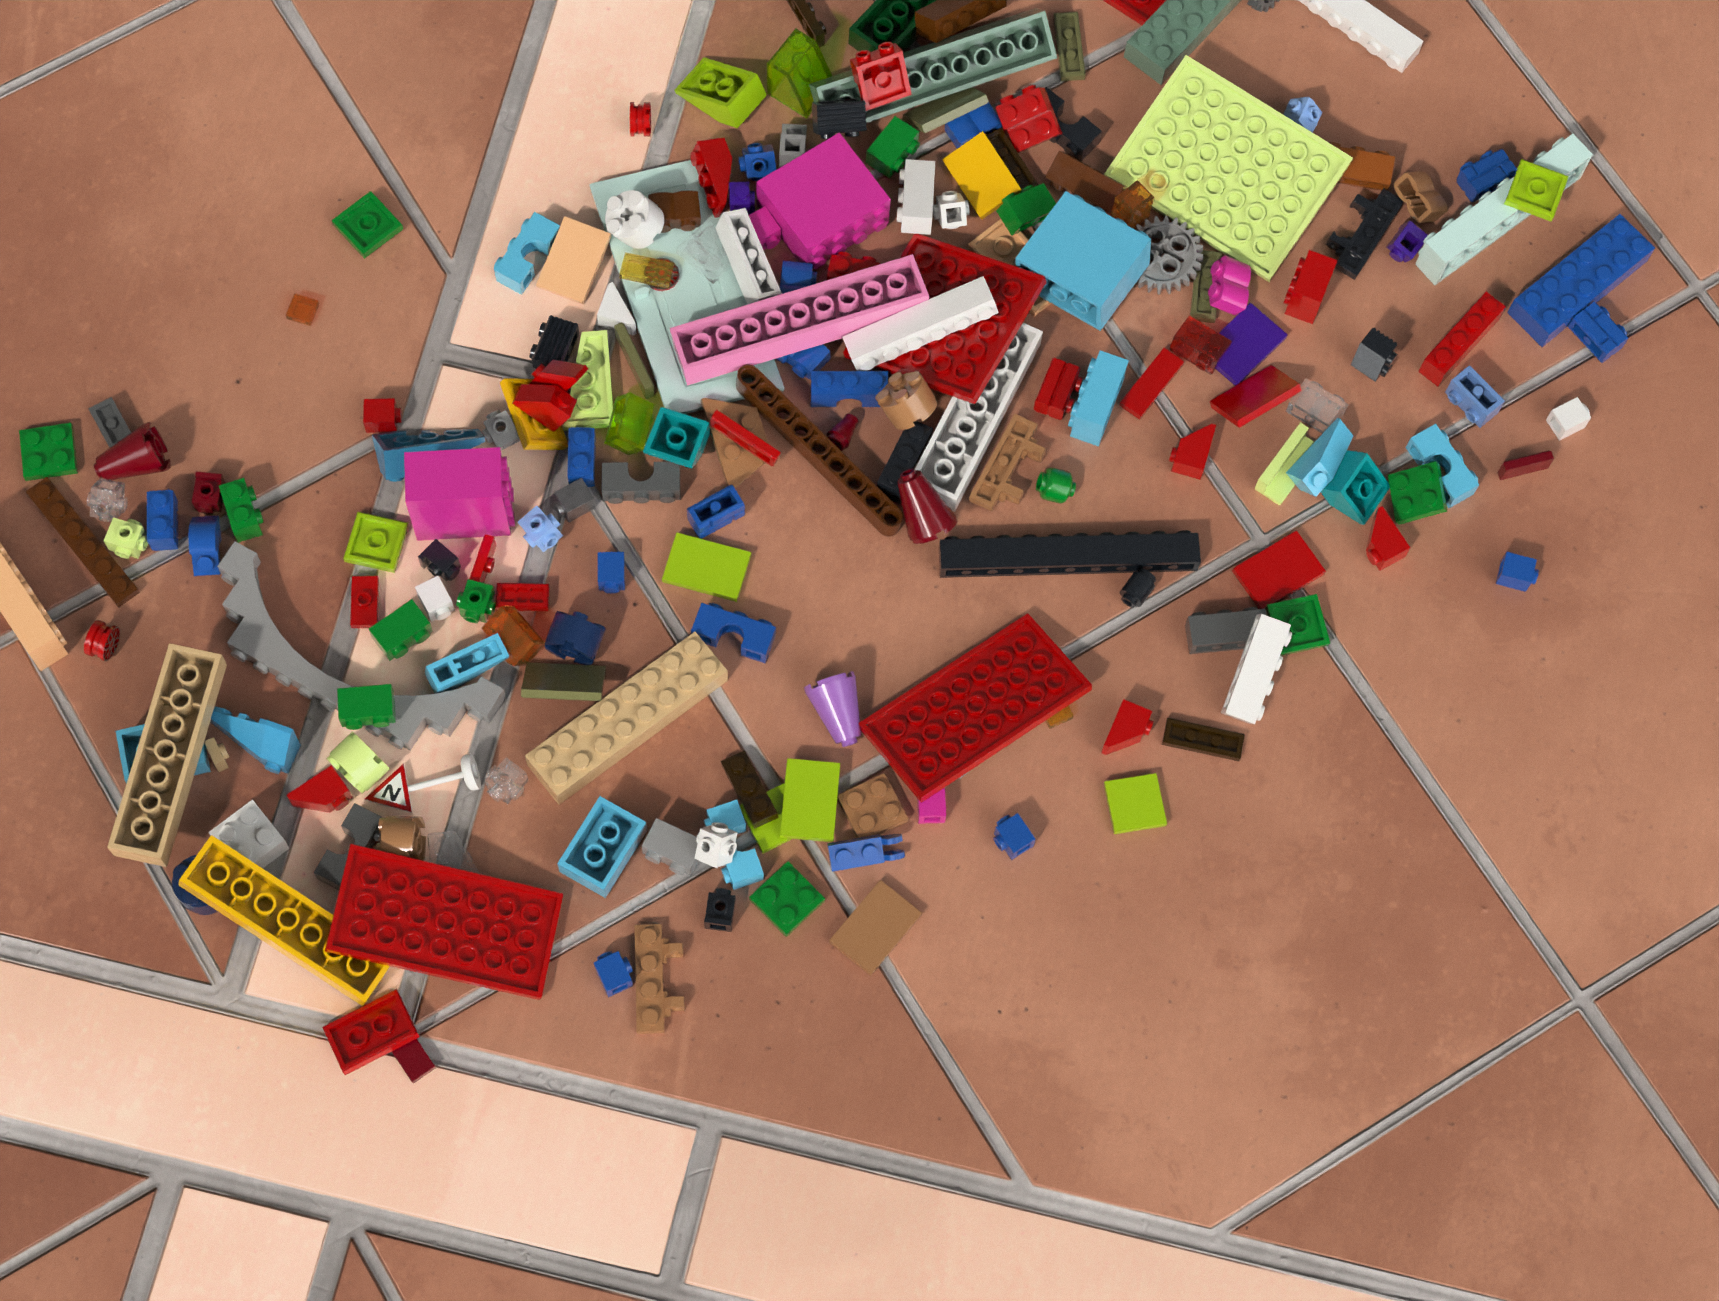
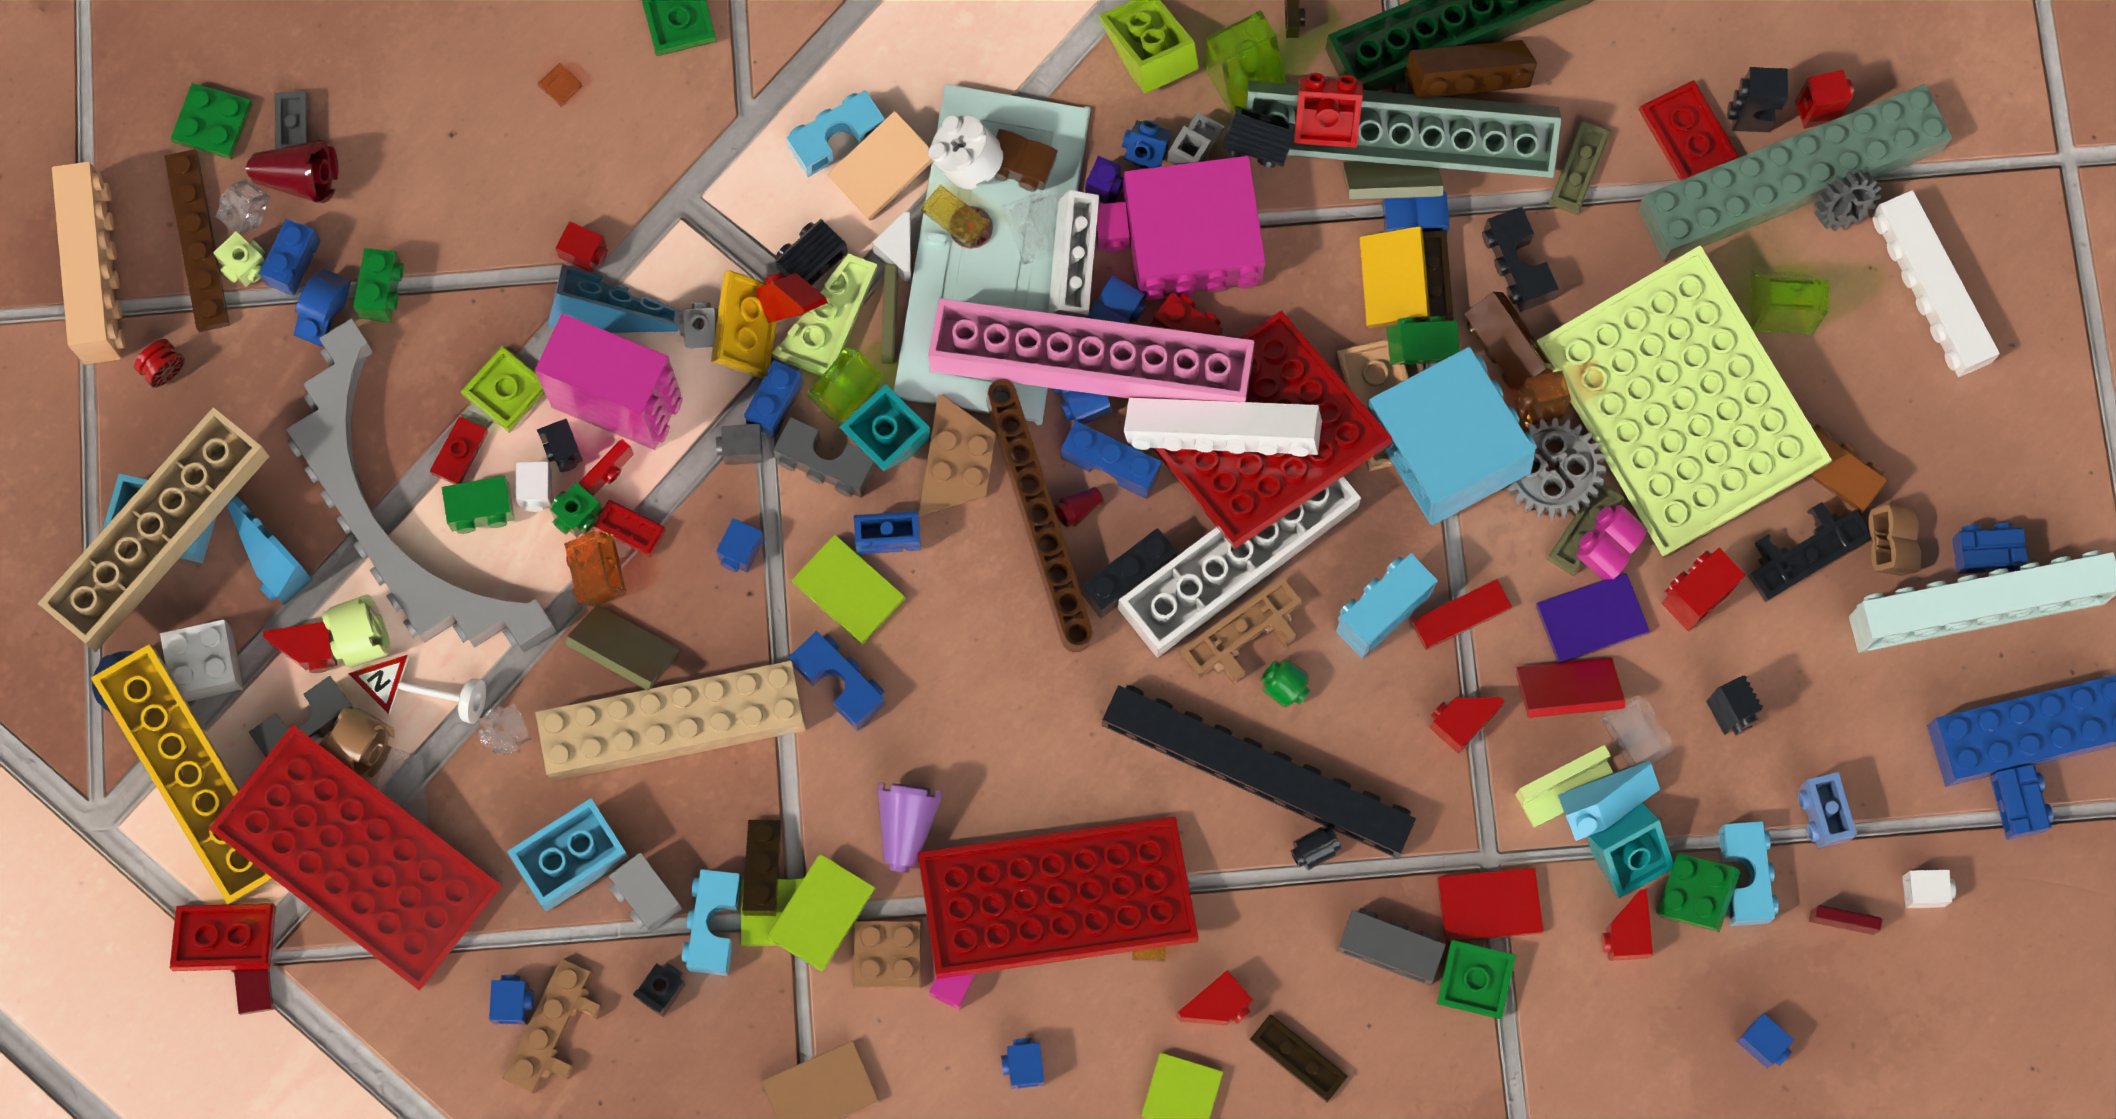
camera: 30 degrees right, 5 degrees up
dark red brick [192,471,226,514] -> none
tan plate [204,737,229,772] -> none
green brick [337,684,396,730] -> none
medium azure slope [425,633,509,694] -> none
red slope [512,384,577,432] -> none
light blue brick [518,505,563,552] -> none
dark blue brick [545,611,606,665] -> none
red wheel [630,102,651,137] -> none
red slope [690,137,733,218] -> none
white brick [695,822,738,868] -> none
red tile [709,409,781,467] -> none
green plate [749,861,825,937] -> none
hinge [827,833,905,872] -> none
green brick [865,116,920,179] -> none
medium nougat brick [875,371,937,430] -> none
white brick [897,159,935,235] -> none
dark red cone [897,468,958,544] -> none
white brick [933,191,970,229] -> none
red plate [995,85,1062,153] -> none
red brick [1033,358,1083,420] -> none
clear red bracket [1169,315,1232,374] -> none
white brick [1221,614,1292,724] -> none
light blue brick [1283,97,1322,133] -> none
dark purple brick [1387,221,1428,262] -> none
red brick [1418,291,1506,387] -> none
lime tile [1504,159,1569,222] -> none
none -> clear neon green slope [1750,270,1829,335]

